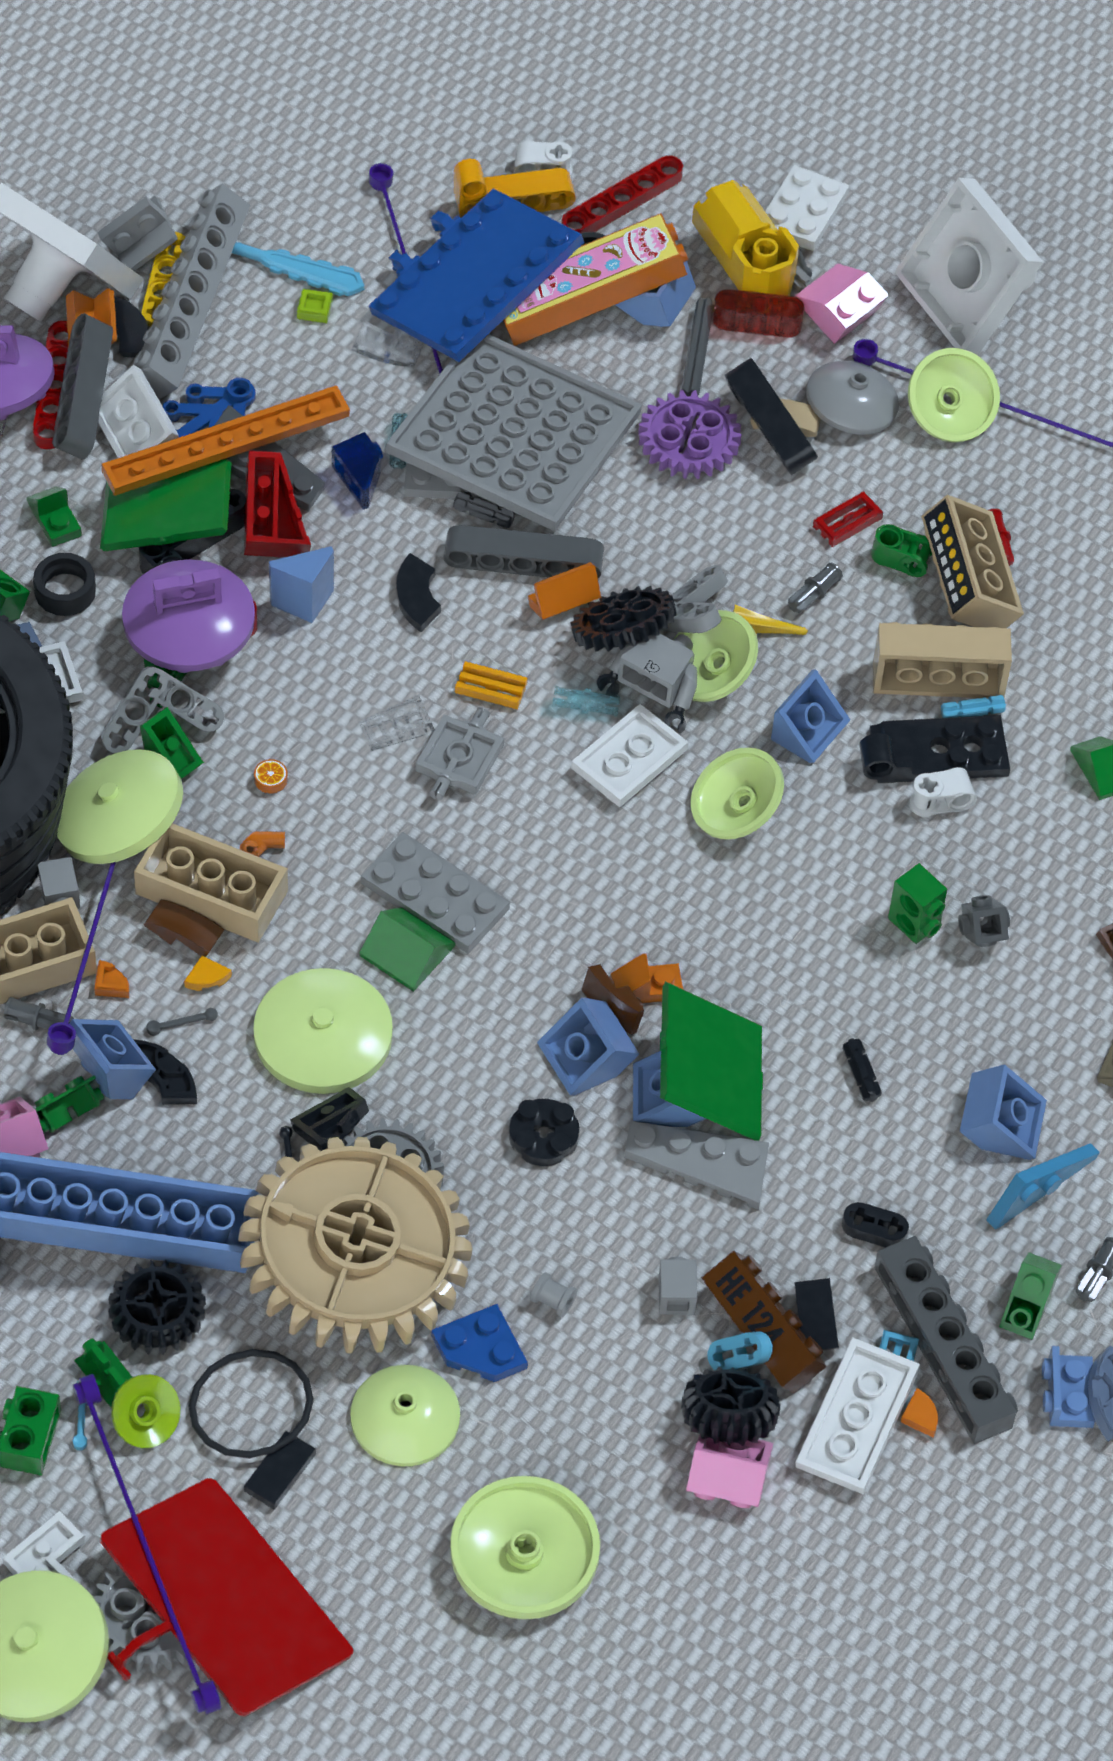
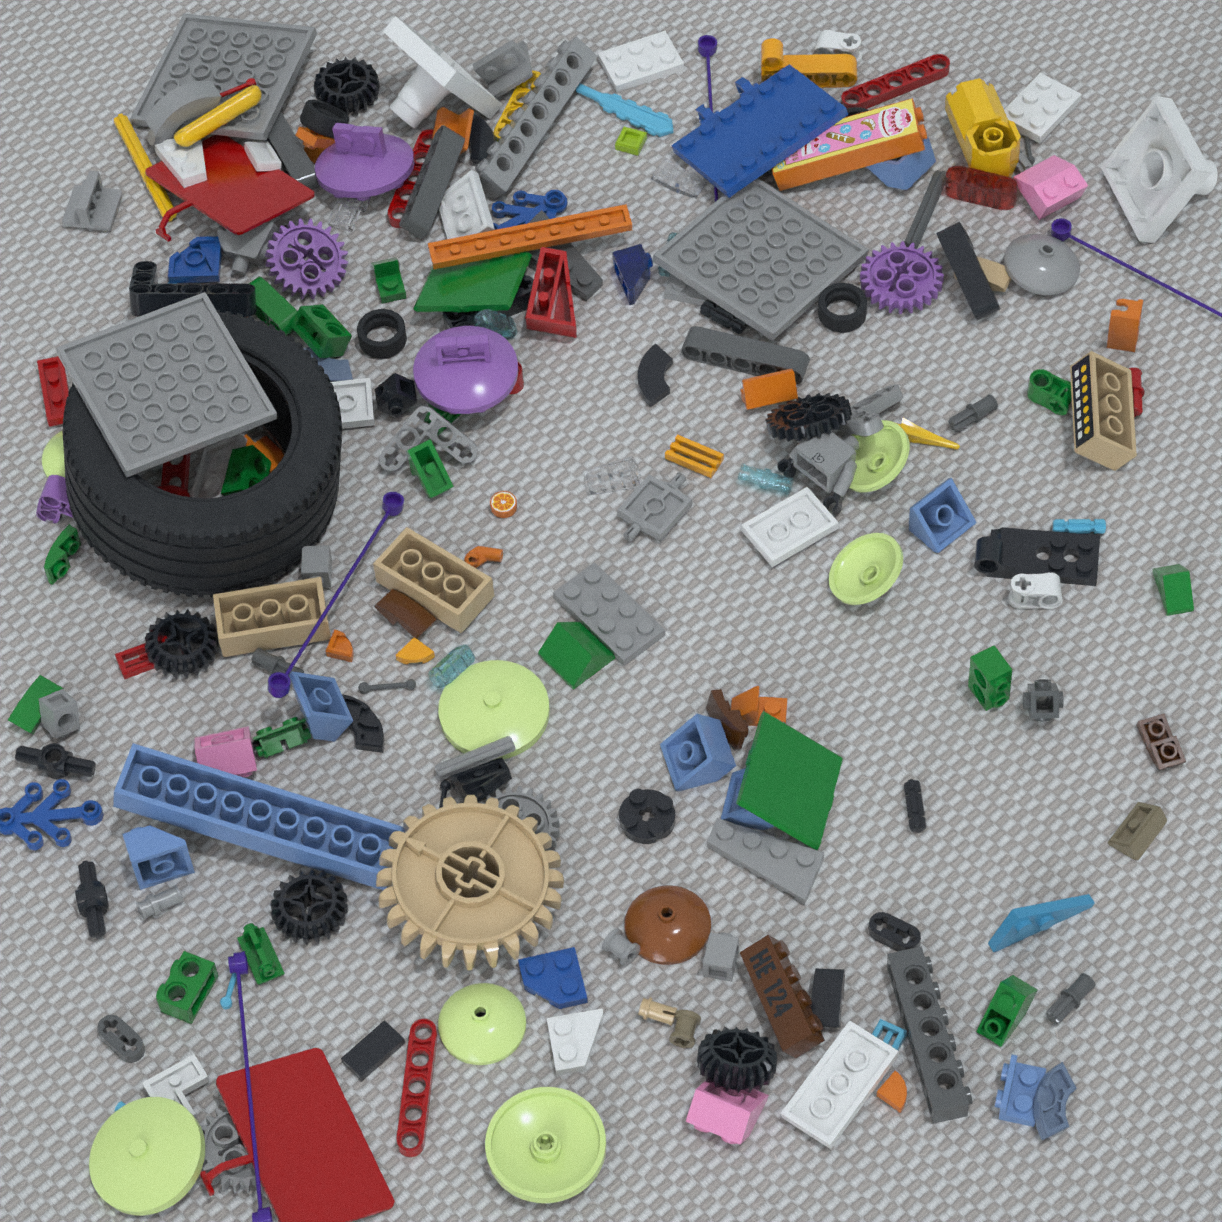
camera: 20 degrees right, 0 degrees up
yellowish green dish [57,750,183,864] -> none
lime dish [111,1374,181,1448] -> none
black piece [188,1349,314,1458] -> none
medium blue slope [269,546,334,623] -> none
medium azure beam [707,1332,772,1371] -> none
red tile [813,491,883,547] -> none
tan brick [873,622,1012,699] -> none
yellowish green dish [908,348,1000,442] -> none
medium blue slope [960,1064,1047,1160] -> none
none -> black brick [375,373,417,418]
none -> red beam [397,1018,438,1157]
none -> clear light blue beam [428,644,475,688]
none -> light grey axle [435,736,516,780]
none -> clear light blue beam [474,309,518,340]
none -> white wing [547,1009,604,1076]
none -> white plate [598,31,684,93]
none -> dark orange dish [624,885,711,965]
none -> tan pin [638,997,678,1026]
none -> dark tan bush [669,1010,701,1049]
none -> black tyre [818,283,867,333]
none -> orange hinge [1107,299,1143,352]

